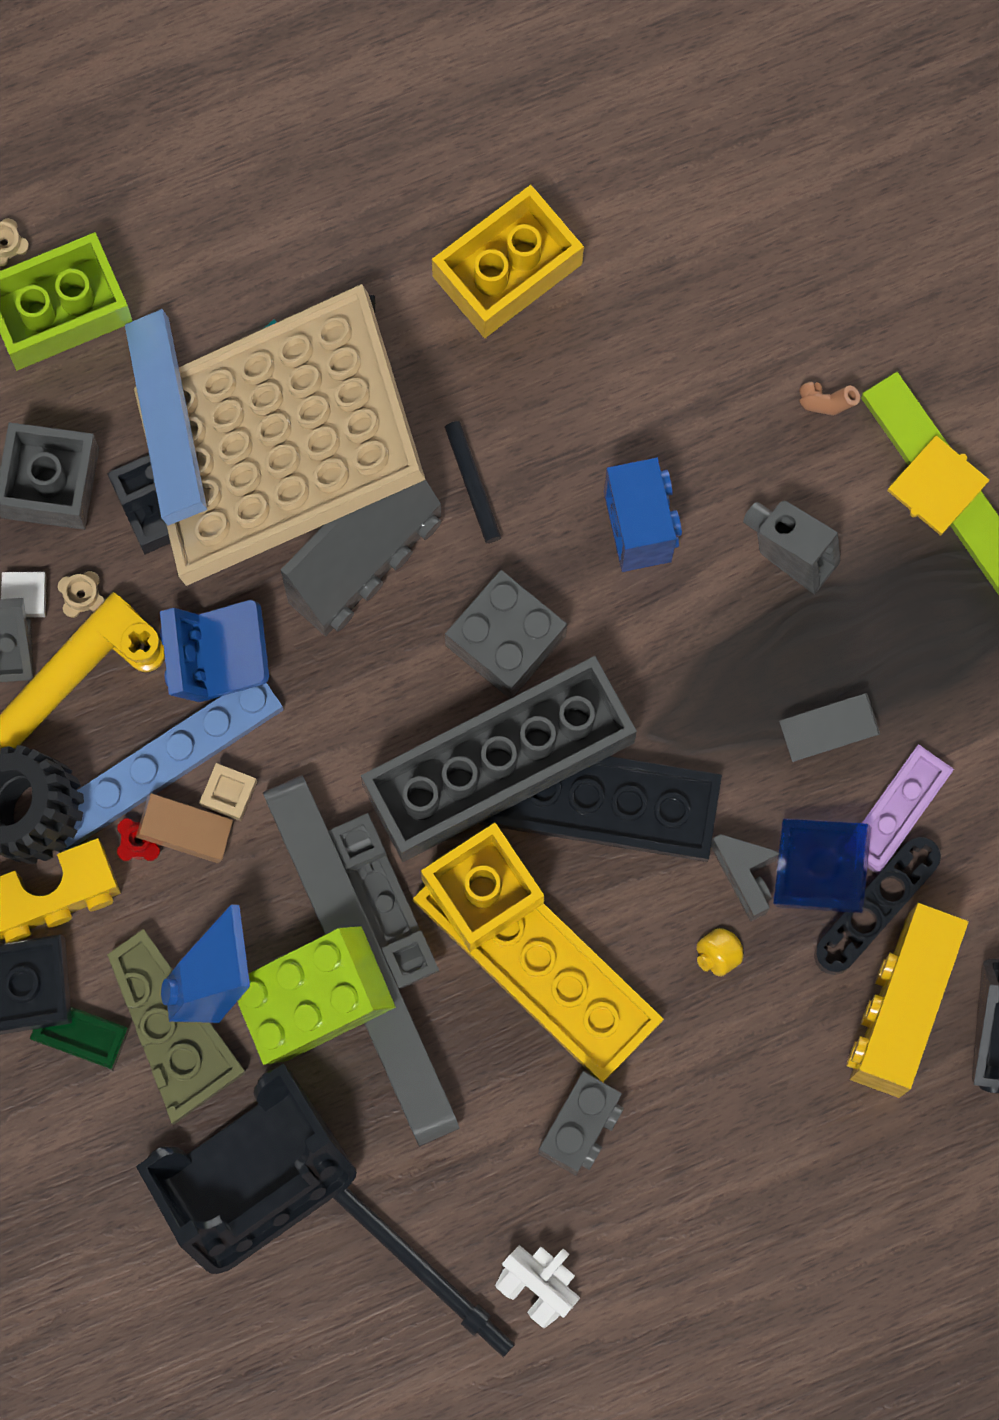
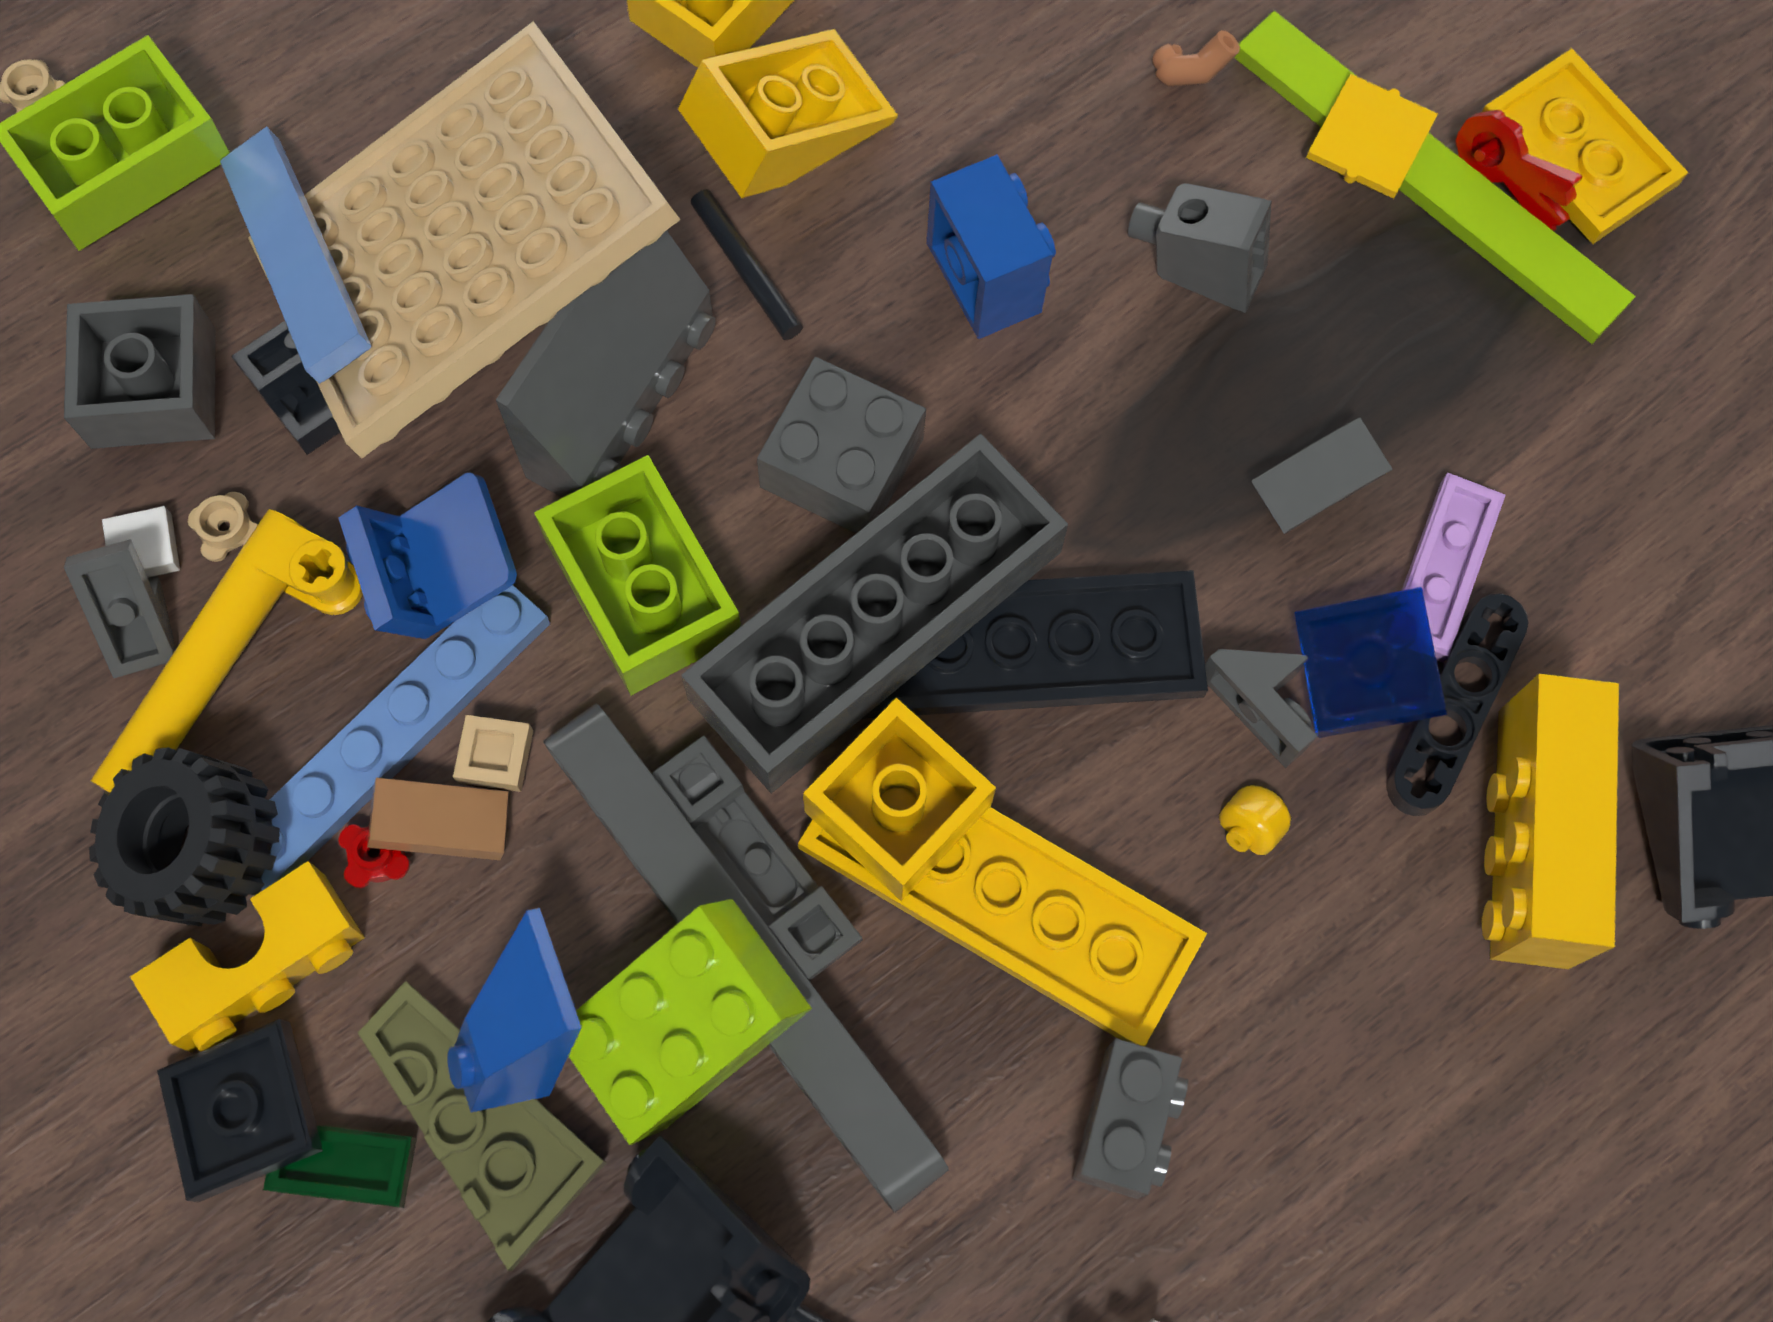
camera: 15 degrees left, 5 degrees down
none -> lime brick [534,455,741,696]
none -> yellow slope [678,29,898,198]

